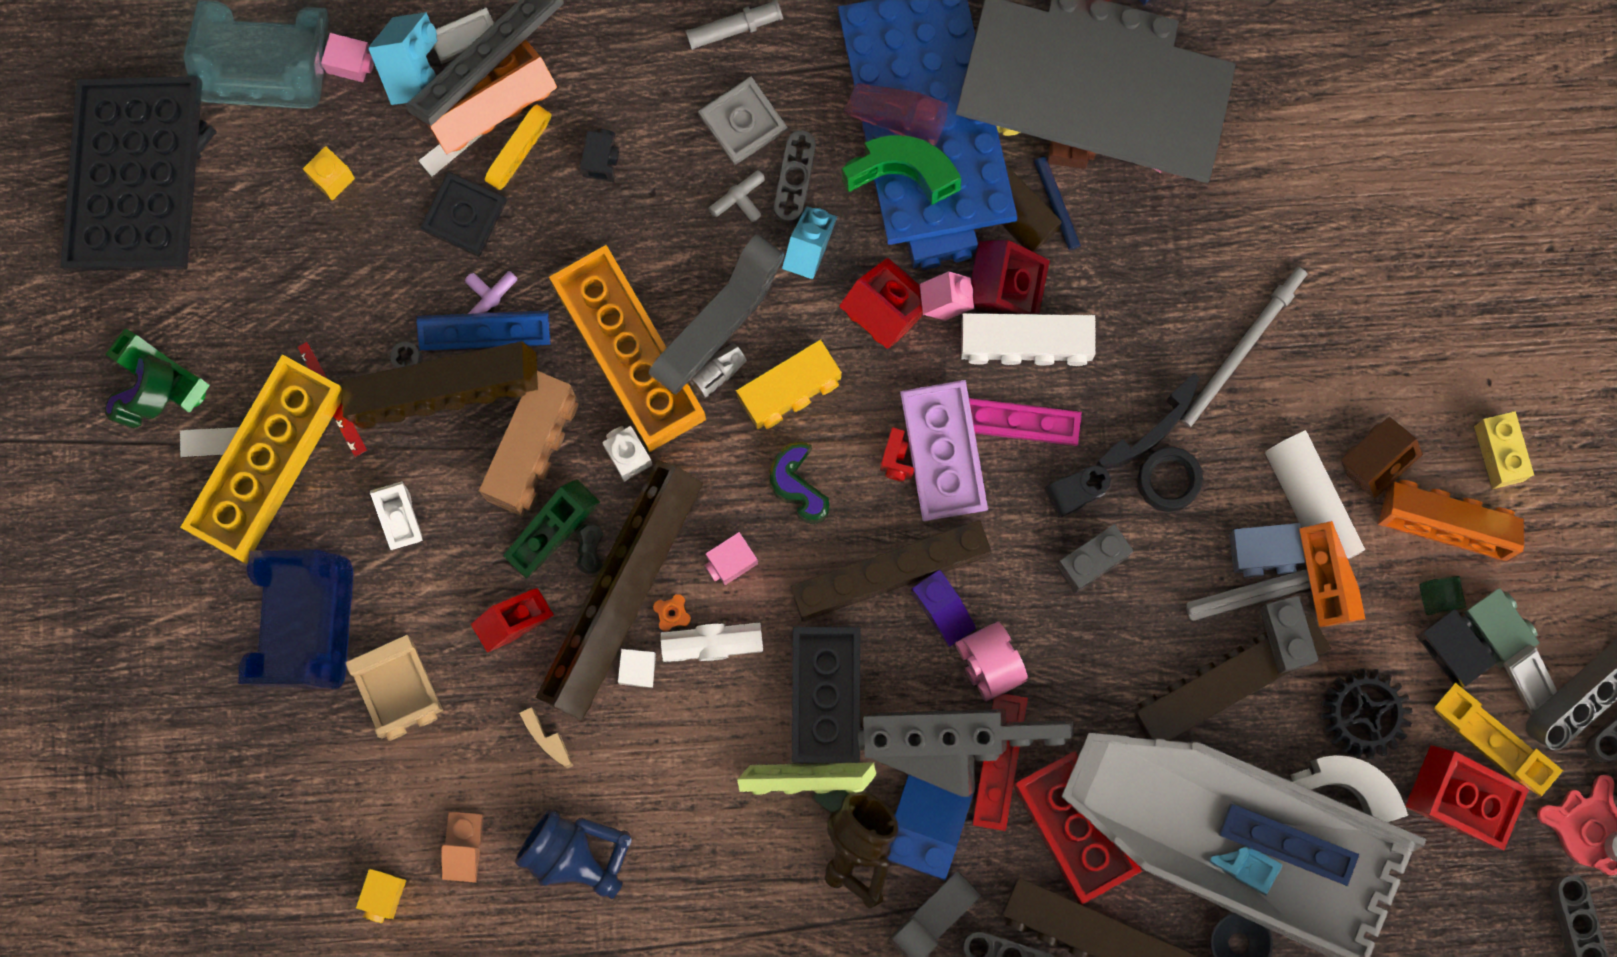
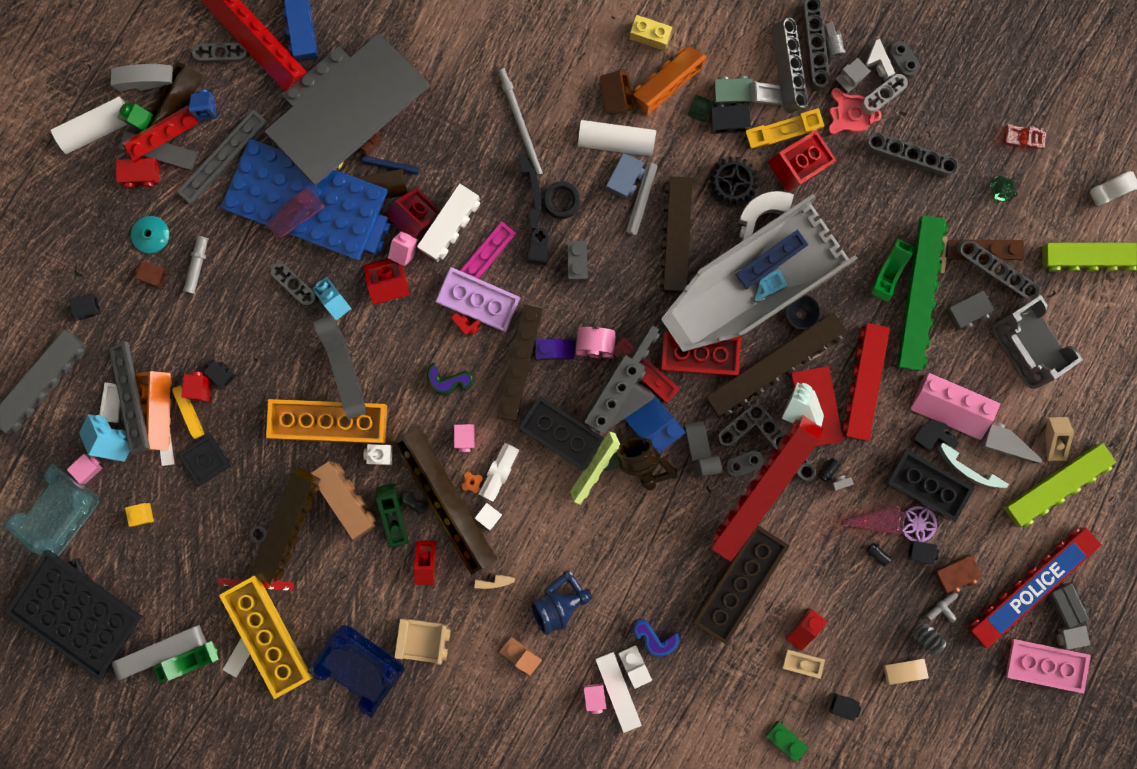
camera: 60 degrees left, 5 degrees up
dark green animal [105,354,174,429] -> none
yellow brick [356,869,406,923] -> none
white slope [370,481,423,550] -> none
blue tile [416,310,551,351] -> none
lavender piece [465,271,517,314] -> none
light grey hinge [689,343,747,399] -> none
light grey tile [698,76,788,166] -> none
light grey piece [709,170,765,222] -> none
yellow brick [736,340,842,430] -> none
green arch [842,135,961,205] -> none
dark grey brick [1260,596,1319,674] -> none
orange slope [1299,521,1365,627] -> none
none -> light grey beam [111,625,207,681]
none -> red brick [181,371,212,402]

